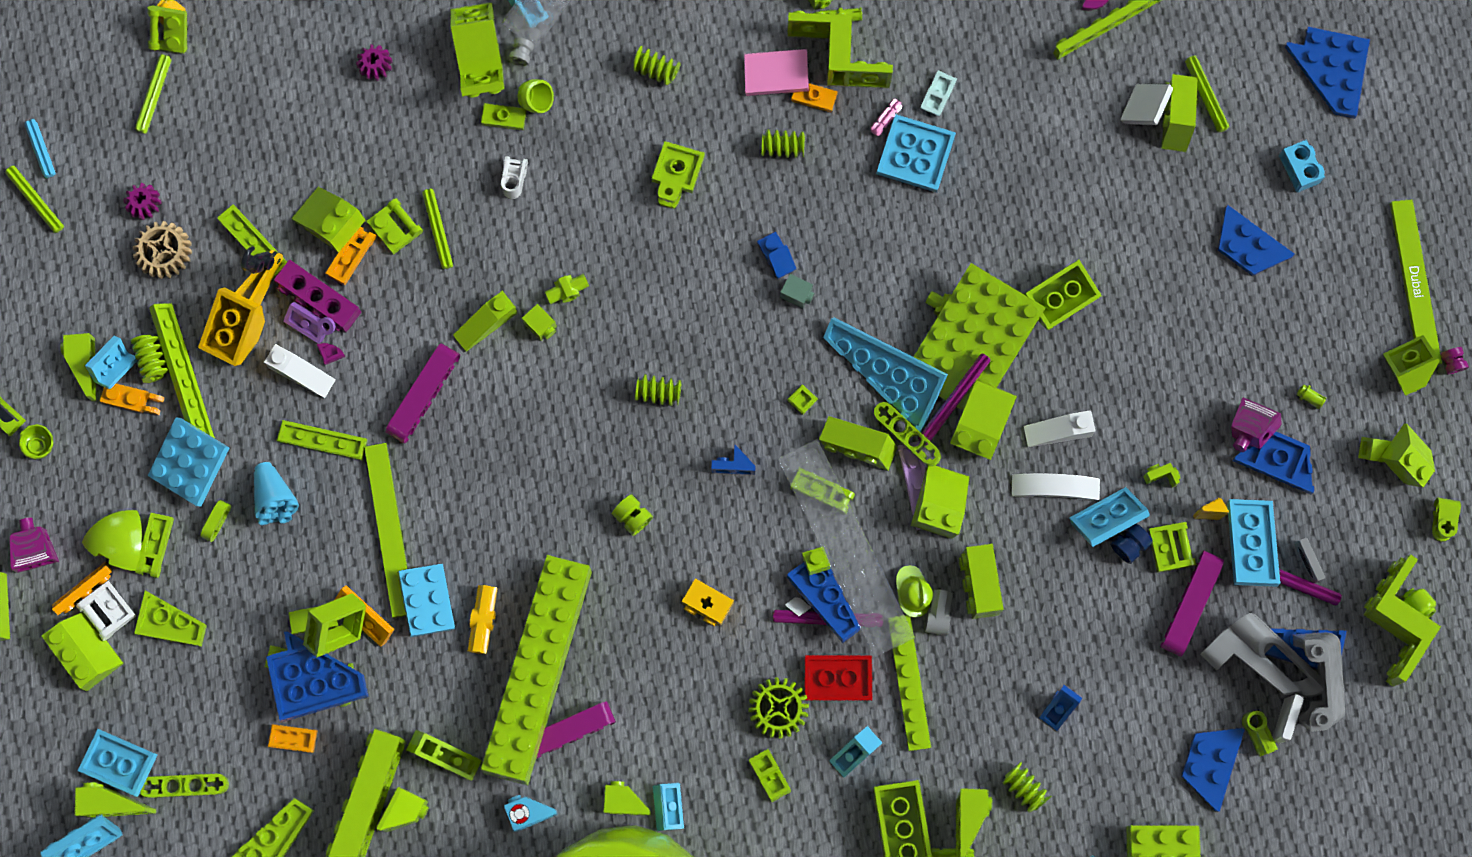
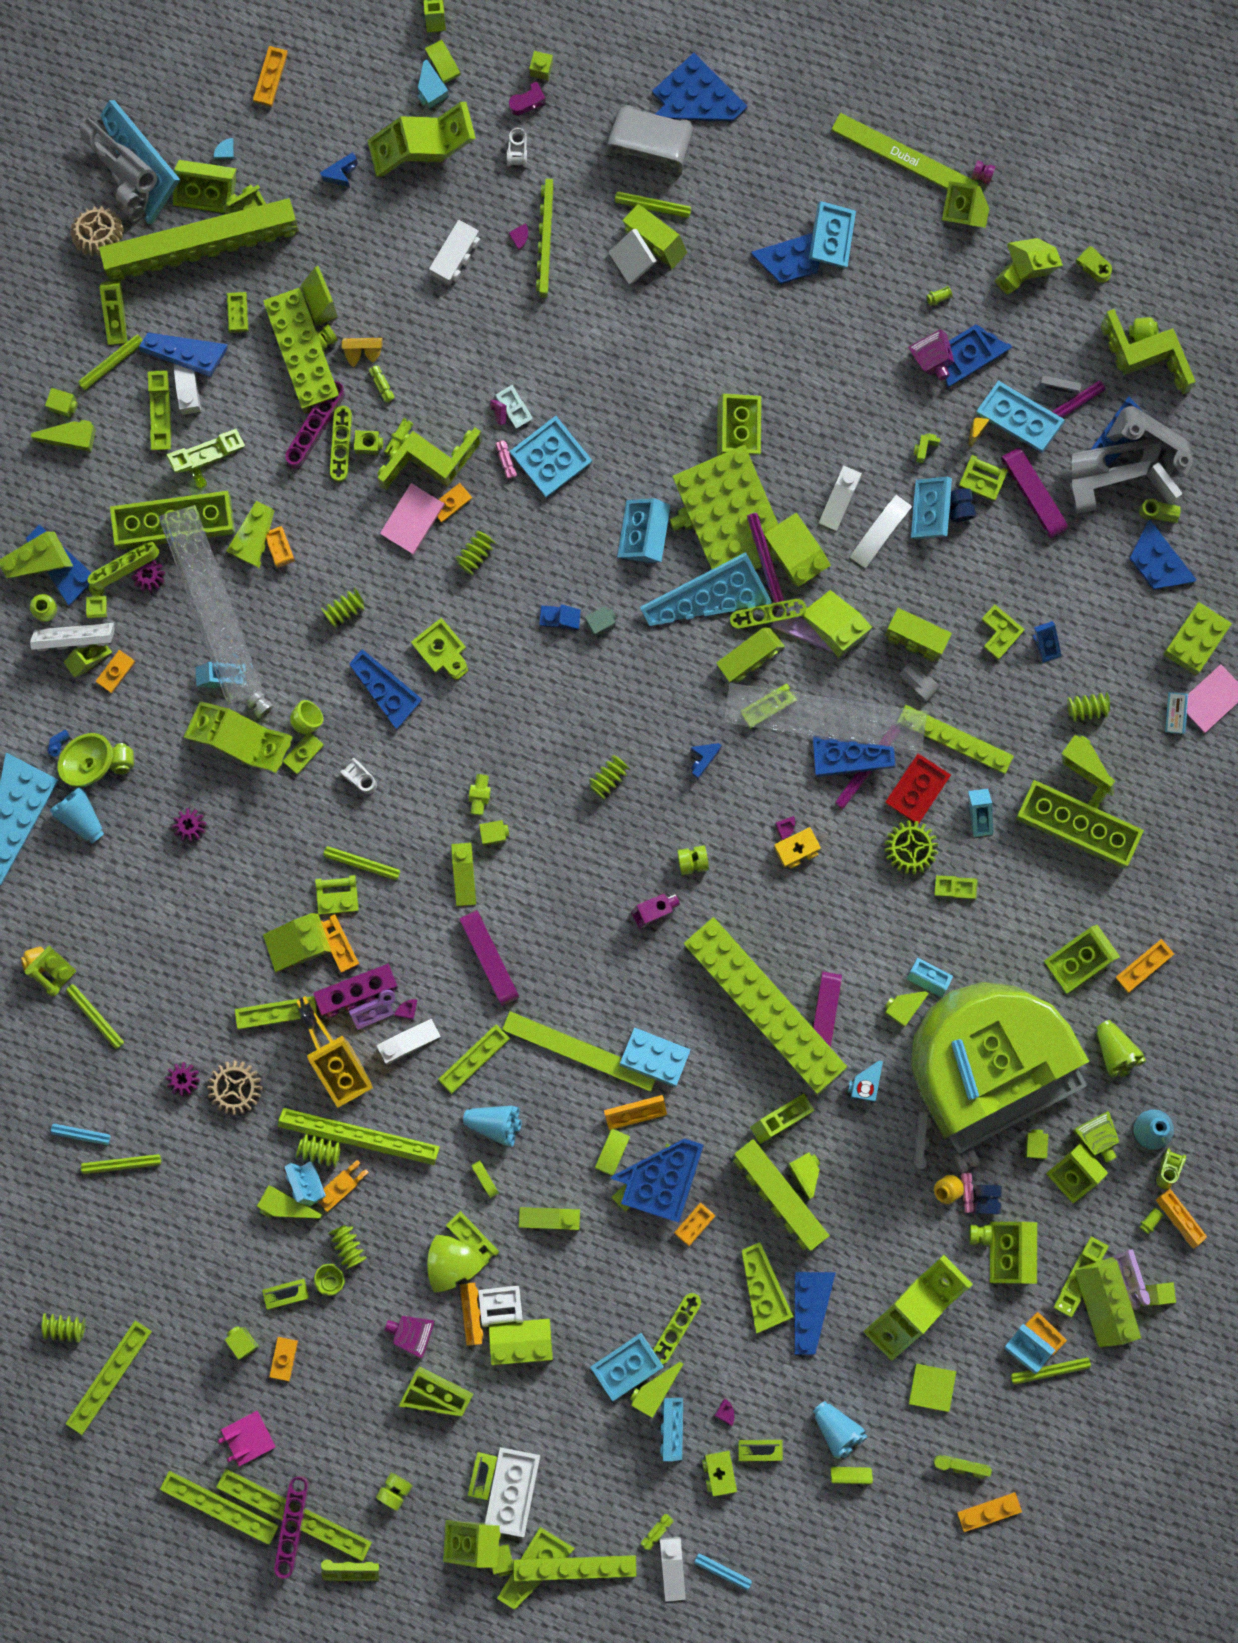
camera: 55 degrees left, 5 degrees up
lime wing [134,590,207,647] -> none
medium azure plate [148,417,229,506] -> none
lime window [303,593,366,658] -> none
yellow piece [467,585,498,654] -> none
white sticker [785,597,811,616] -> none
lime tile [787,384,818,415] -> none
lime plate [802,547,831,576] -> none
lime piece [896,565,933,618] -> none
medium azure brick [1279,140,1325,192] -> none
none -> lime piece [328,1224,367,1270]
none -> blue wing [349,649,423,730]
none -> magenta tile [490,399,507,425]
none -> lime slope [519,1207,580,1230]
none -> light grey windscreen [607,105,694,174]
none -> medium azure slope [617,498,671,563]
none -> magenta torso [631,894,680,930]
none -> magenta tile [775,816,795,841]
none -> medium azure plate [809,201,856,269]
none -> lime plate [981,604,1025,660]

